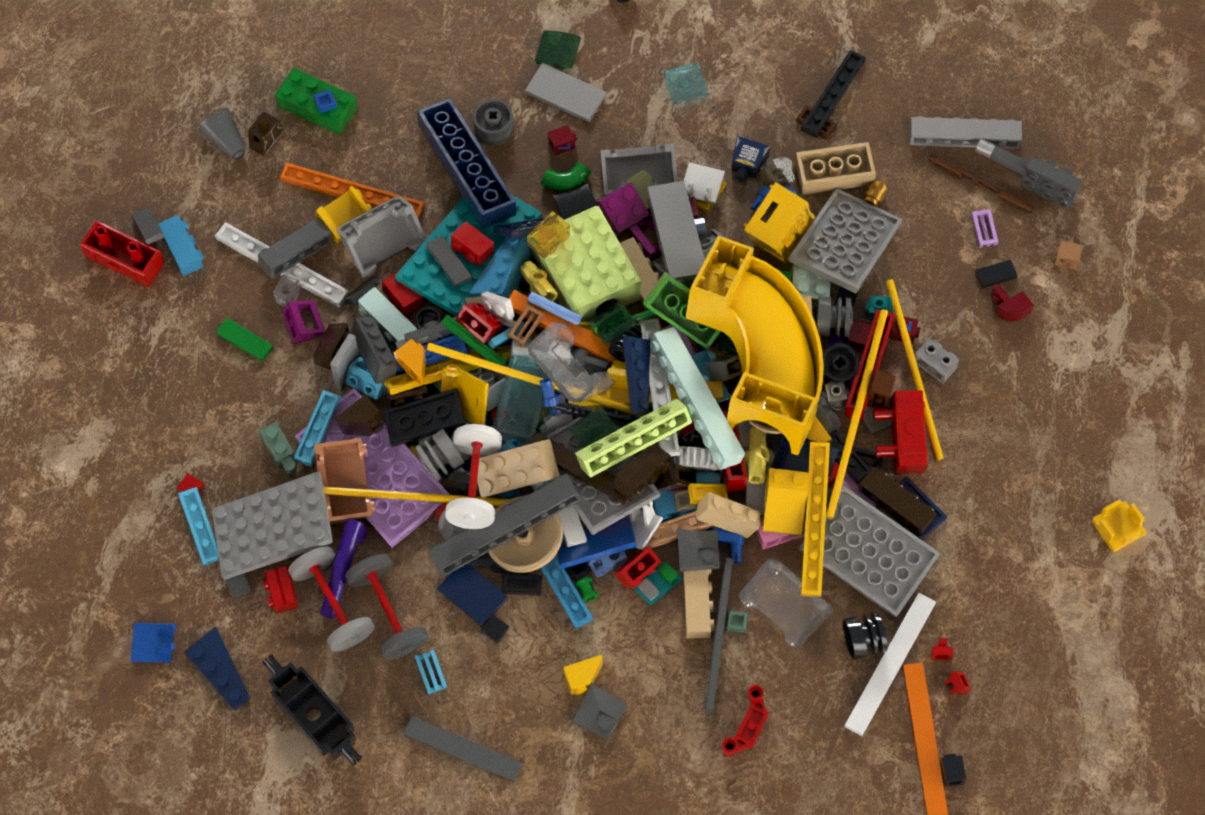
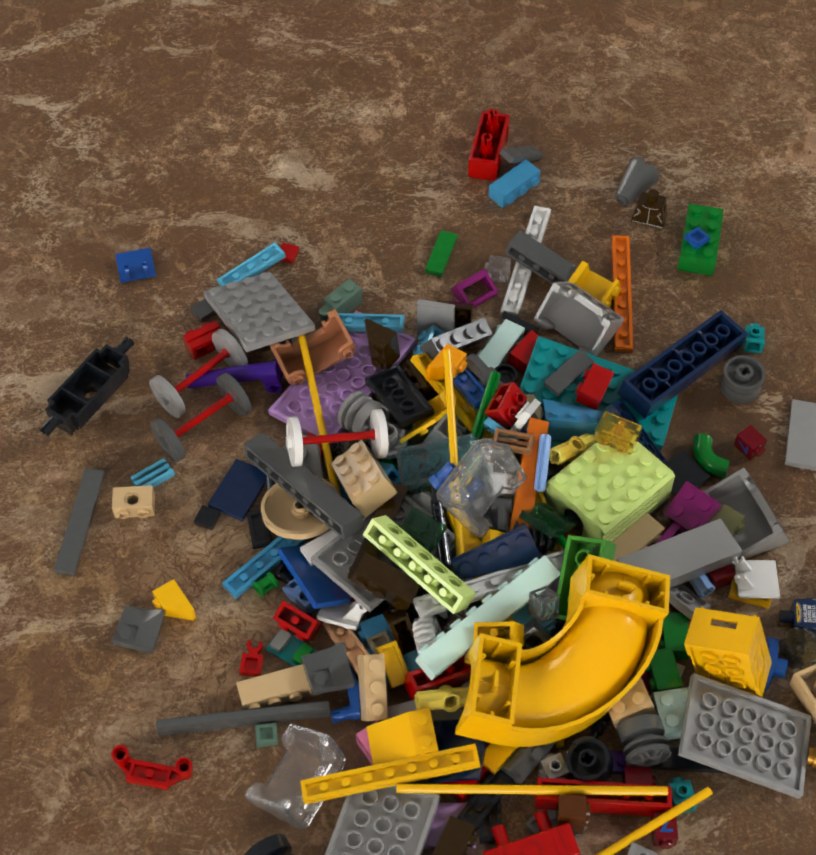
camera: 75 degrees right, 10 degrees down
dark blue wing [184,627,250,712] -> none
none -> tan brick [112,485,155,519]
none -> red plate [239,640,264,677]
none -> yellow slope [473,621,524,647]
none -> clear brick [529,586,559,623]
none -> teal brick [743,323,765,353]

